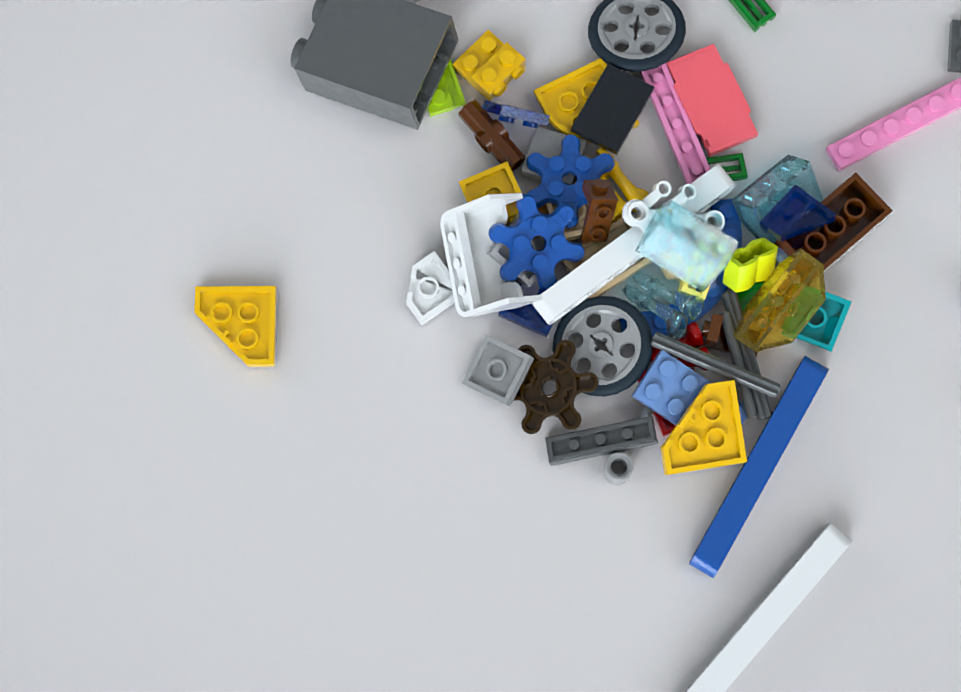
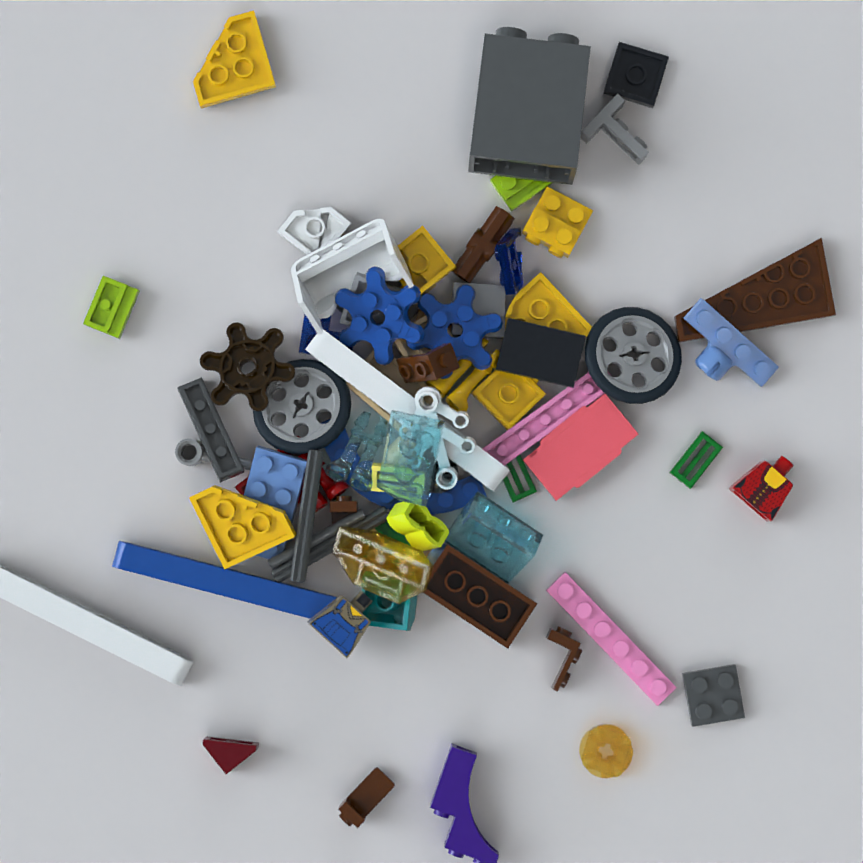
camera: 75 degrees right, 10 degrees up
light grey plate [462,335,534,407] -> none
clear blue wing [760,184,836,242] -> none
none -> lime plate [83,276,140,339]
none -> dark red slope [203,736,259,774]
none -> torso [308,591,373,658]
none -> yellow plate [471,370,546,431]
none -> reddish brown bracket [546,626,582,692]

